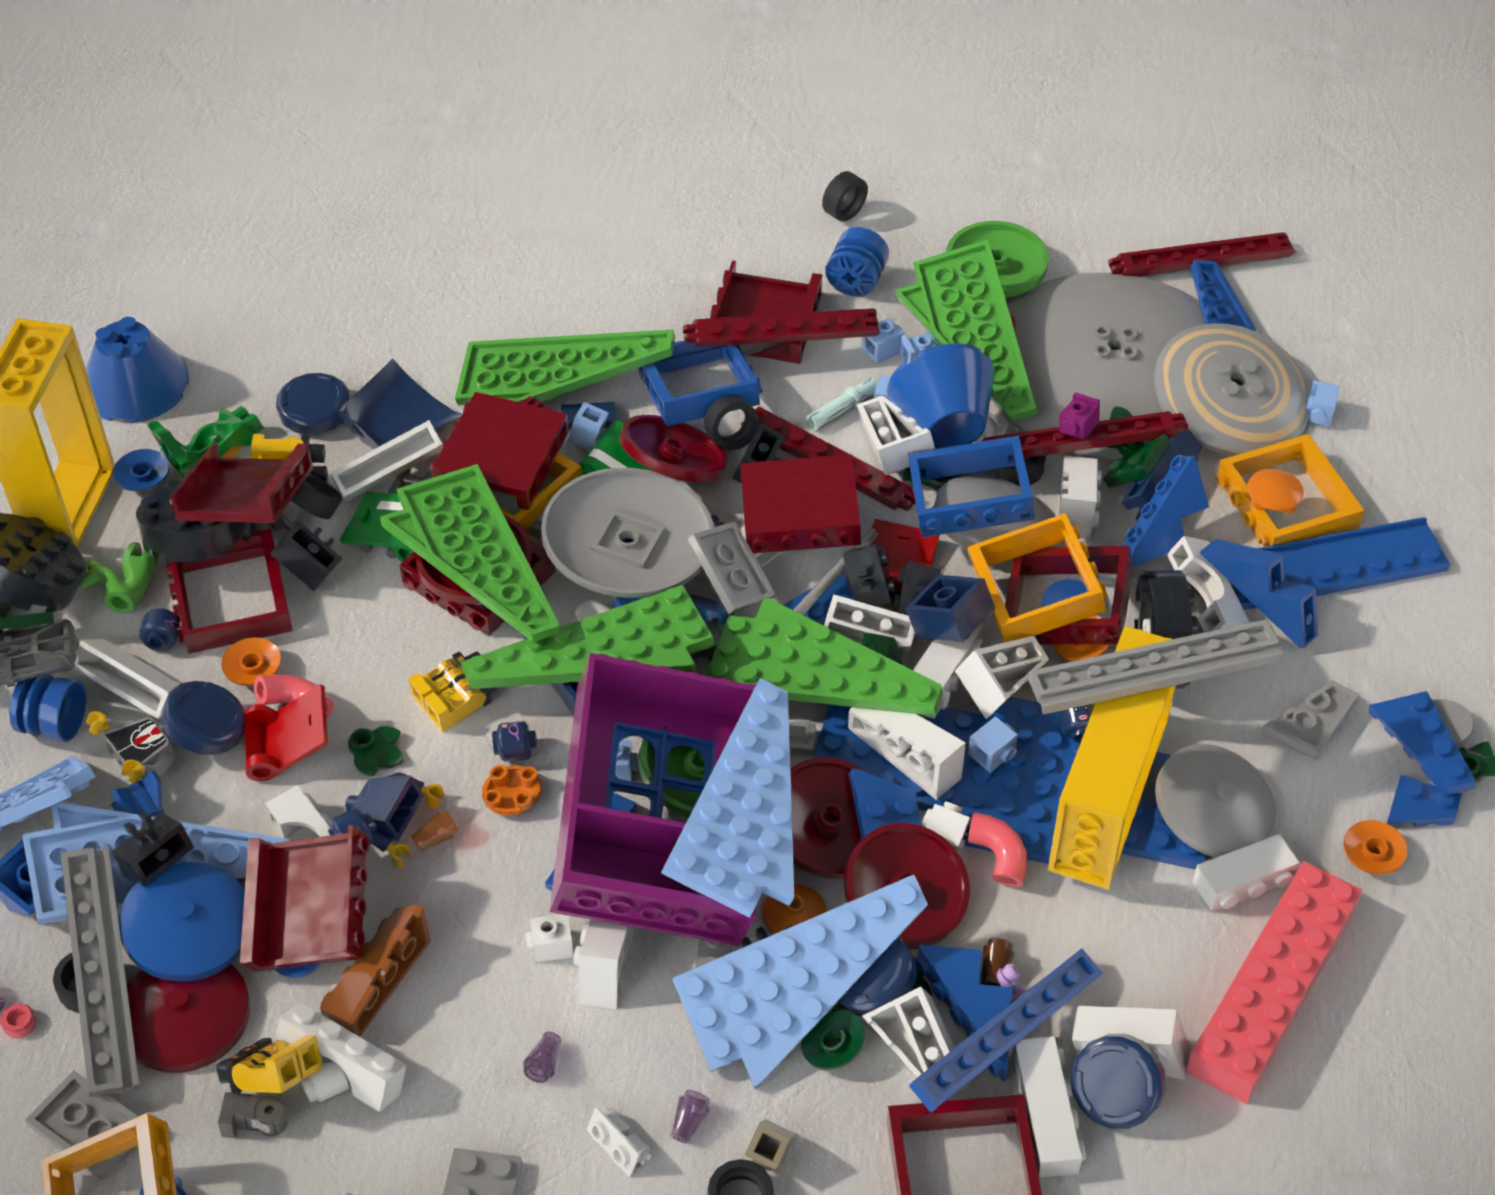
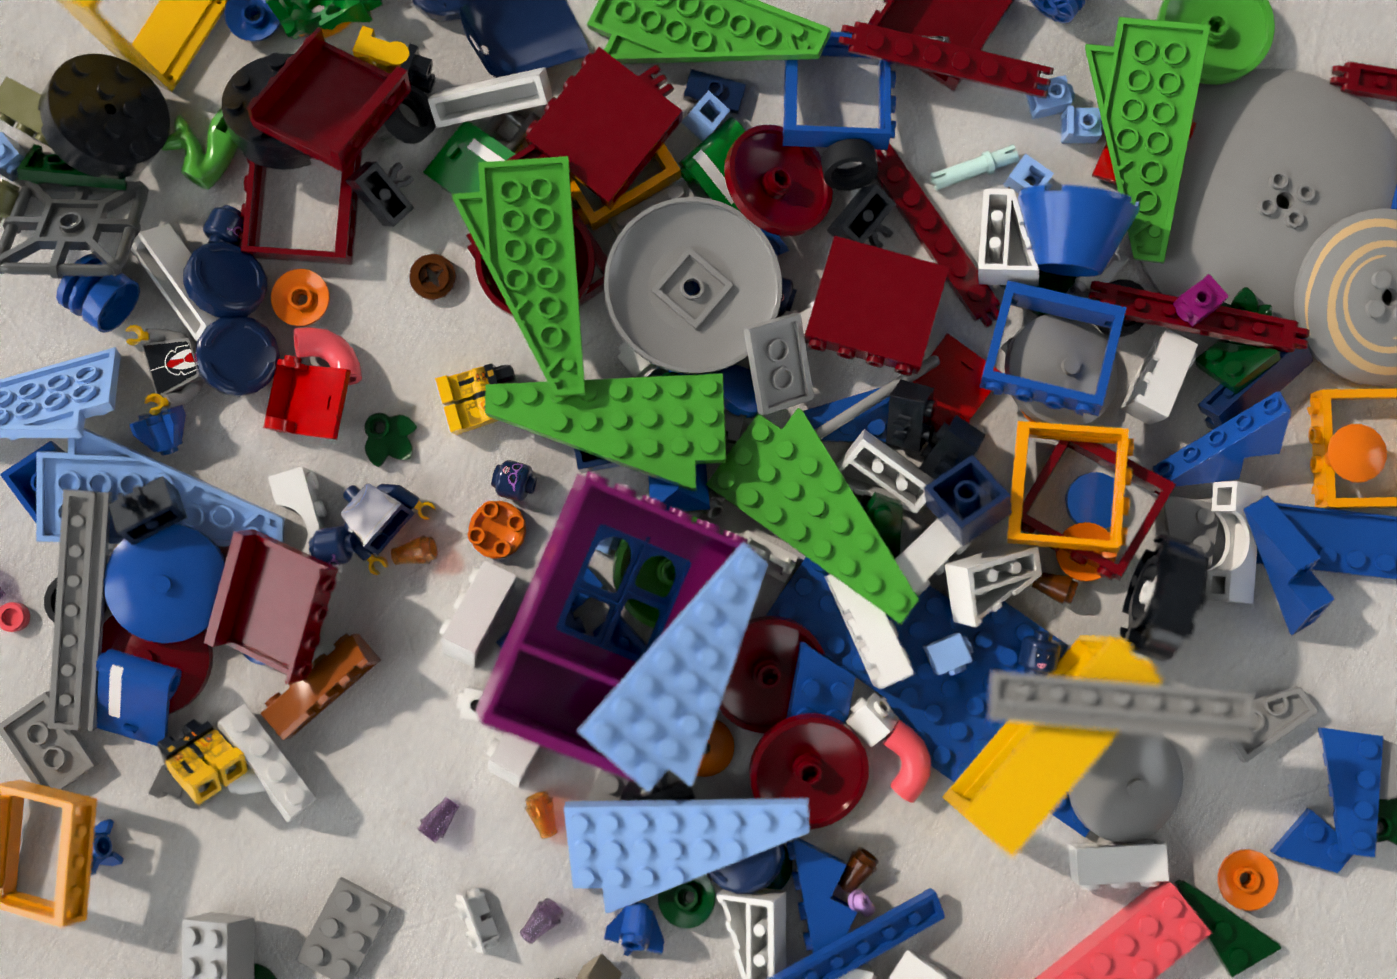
camera: 20 degrees right, 35 degrees up
none -> blue door [96,649,182,746]
none -> dark blue piece [183,242,267,318]
none -> reddish brown gear [409,254,457,301]
none -> white wedge [439,560,516,668]
none -> clear orange cone [524,791,558,839]
none -> blue brick [603,902,665,956]
none -> dark green wing [1174,880,1281,978]

